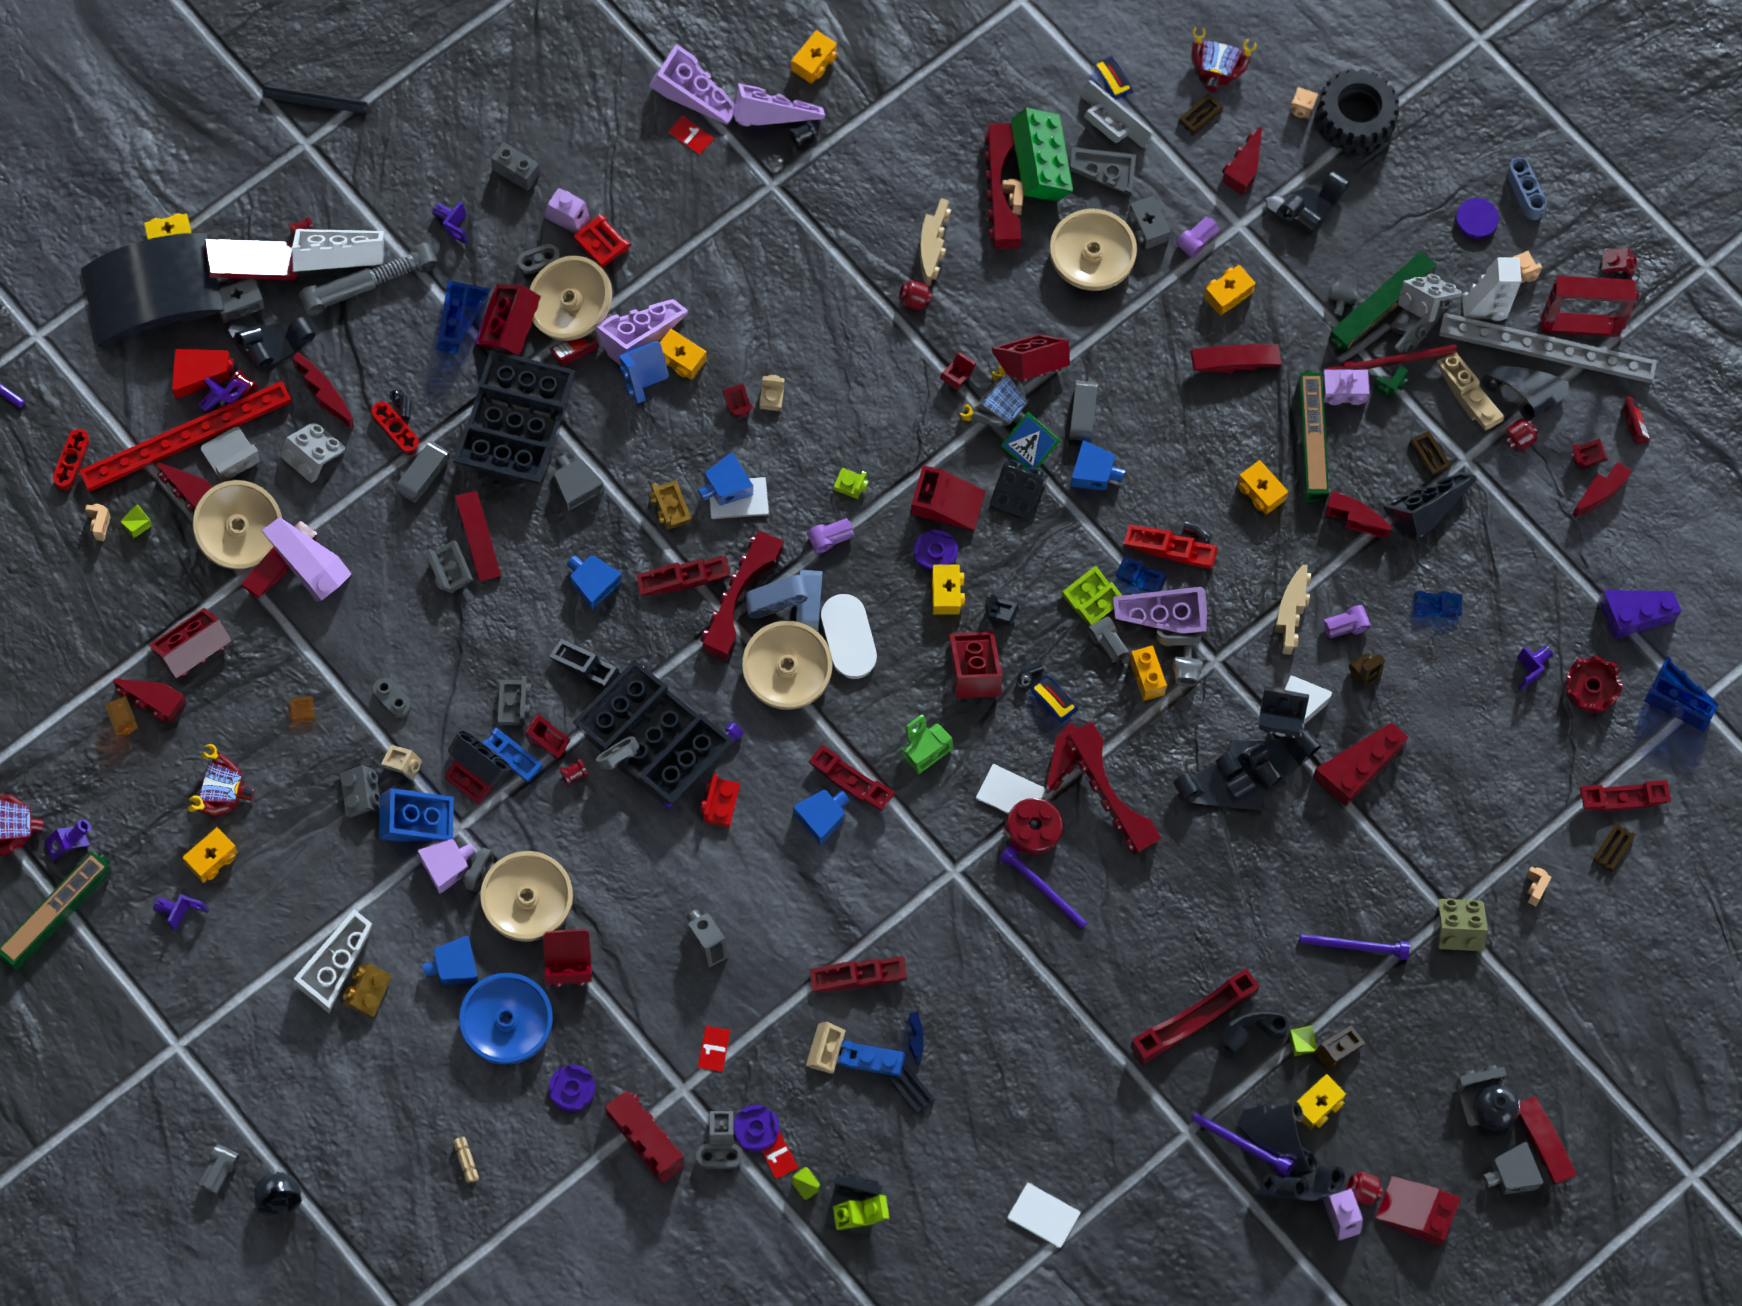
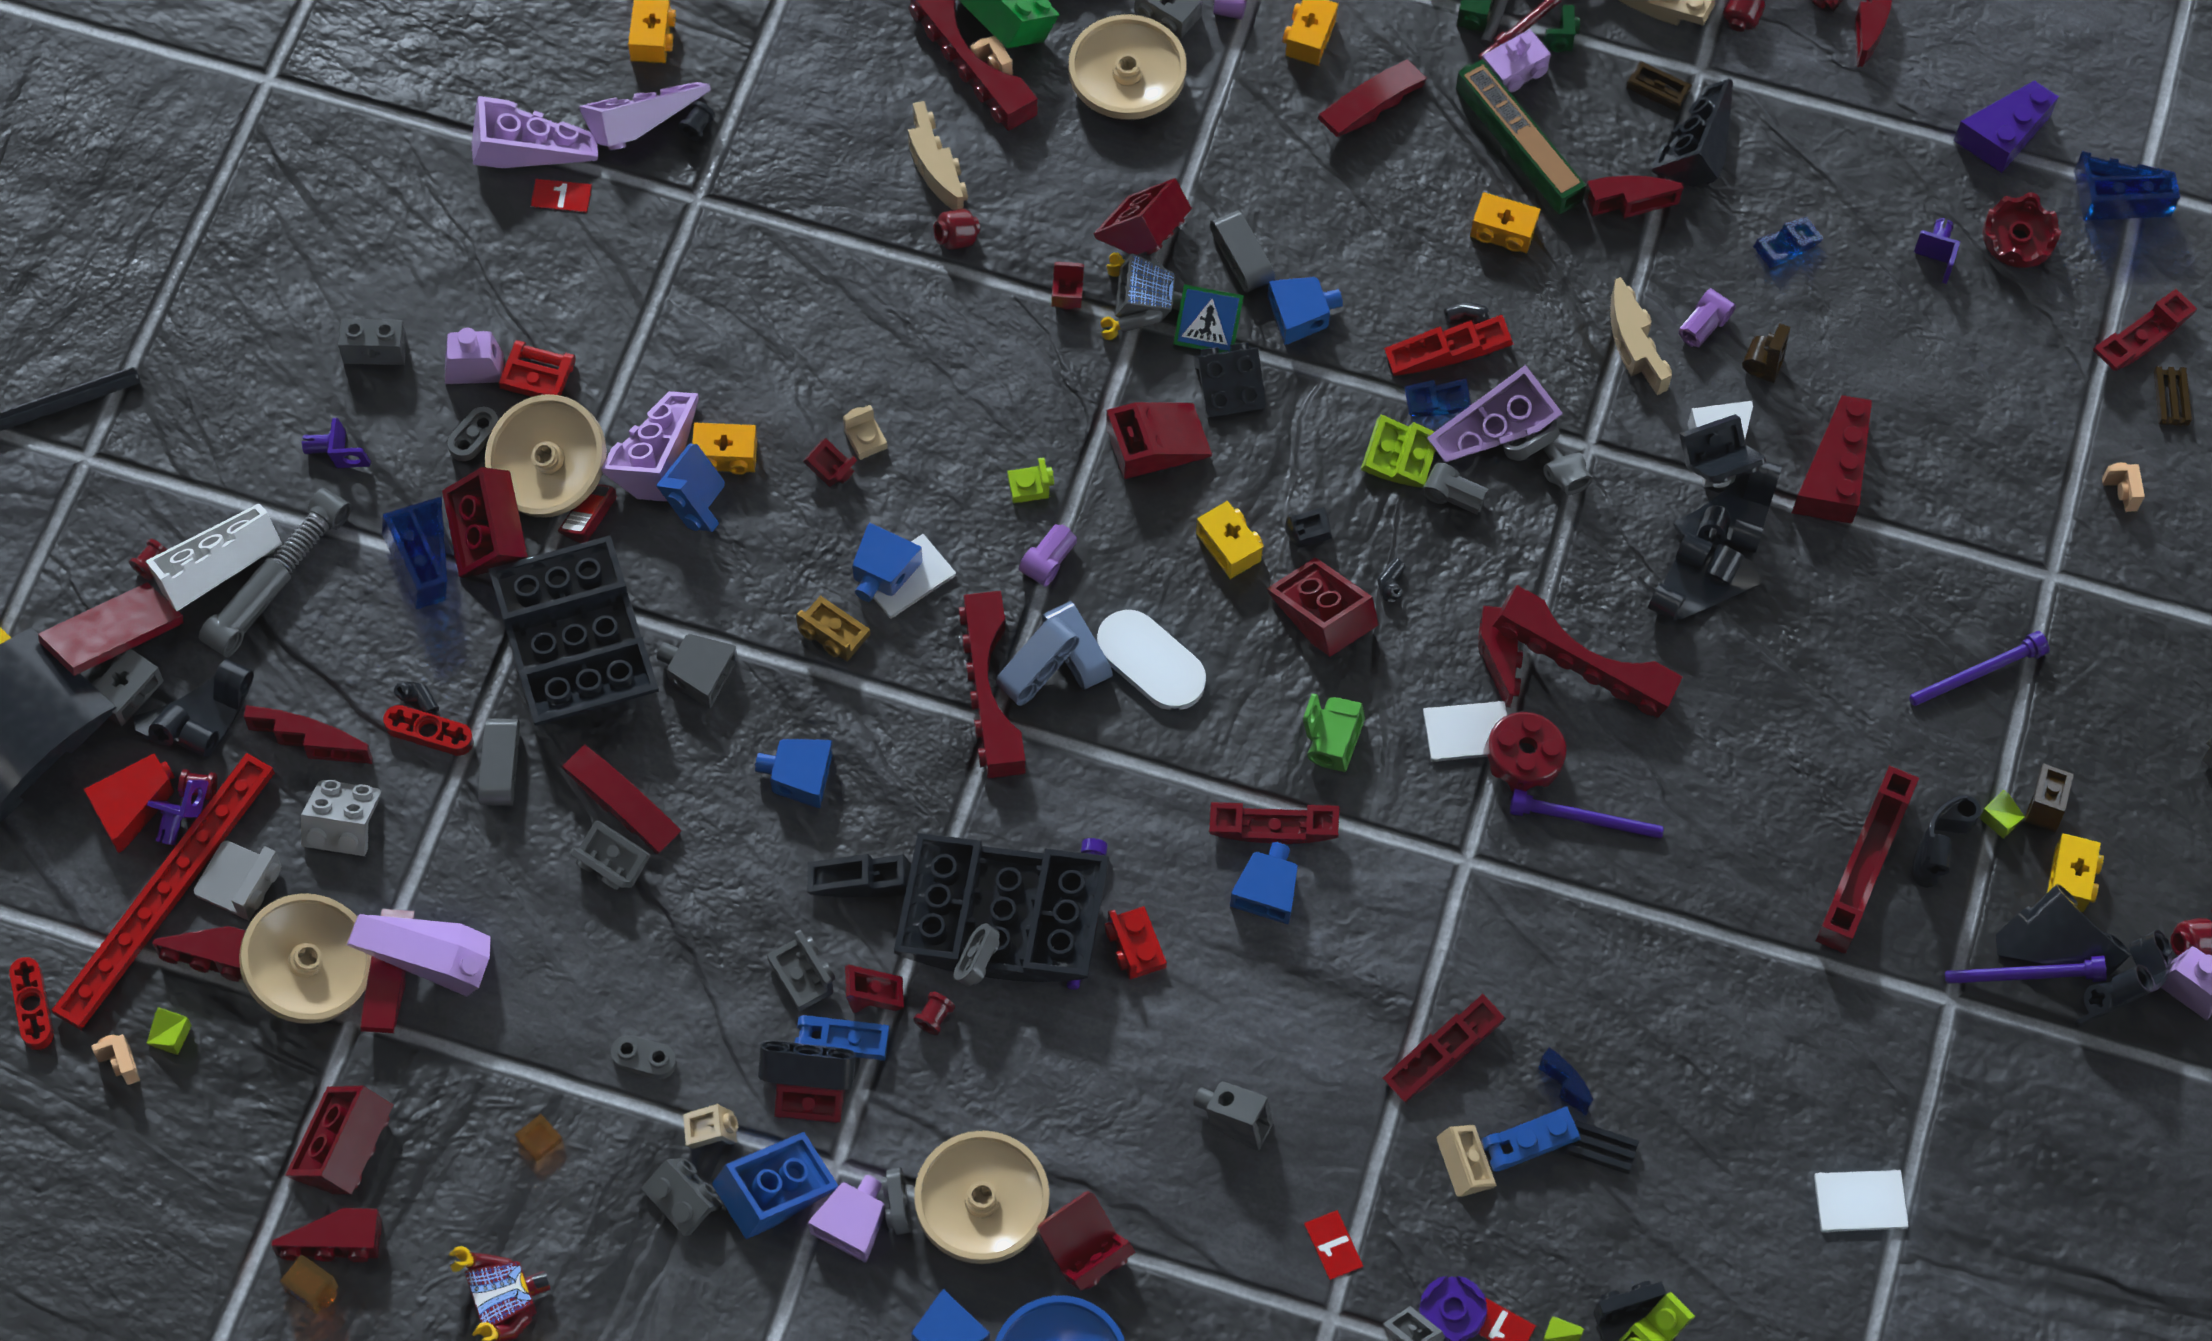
camera: 30 degrees left, 5 degrees down
dark red slope [636,555,731,596] -> none
tan dish [742,621,832,710] -> none
dark purple tile [914,529,958,572] -> none
slope [1030,675,1078,723] -> none
light orange brick [1129,646,1167,701] -> none
olive bracket [1438,899,1488,951] -> none

